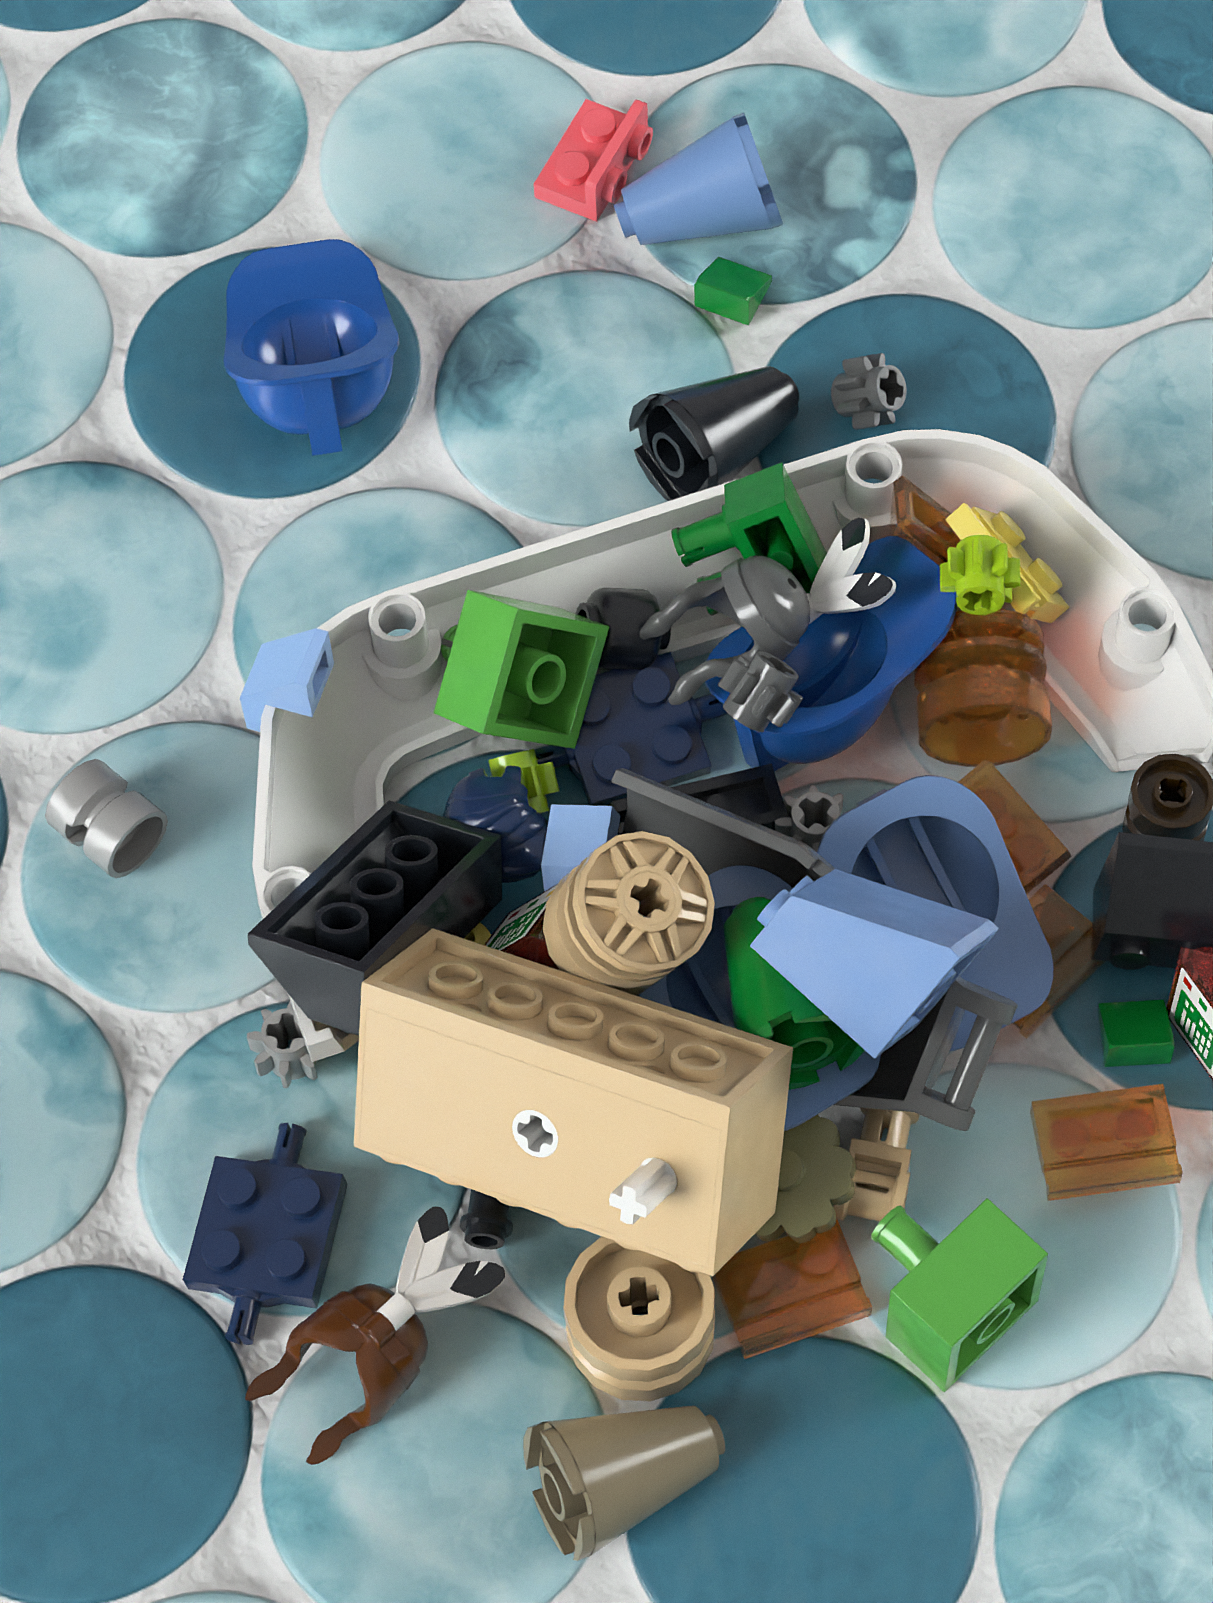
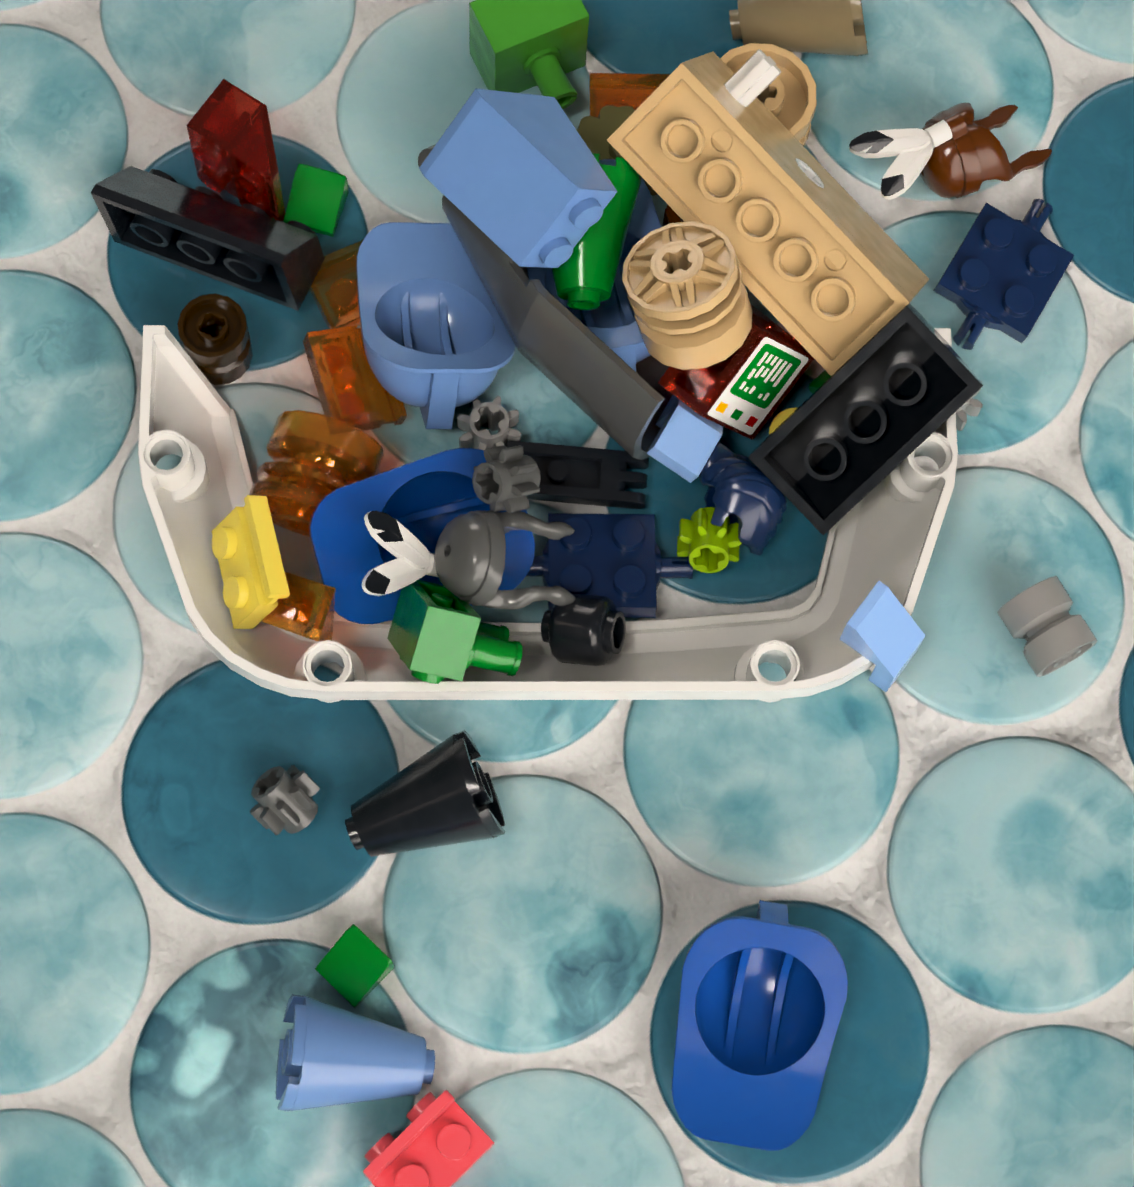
camera: 170 degrees left, 10 degrees up
bright green brick [433,590,609,749] -> none
lime gear [940,535,1021,615] -> none
clear orange plate [1030,1084,1183,1201] -> none

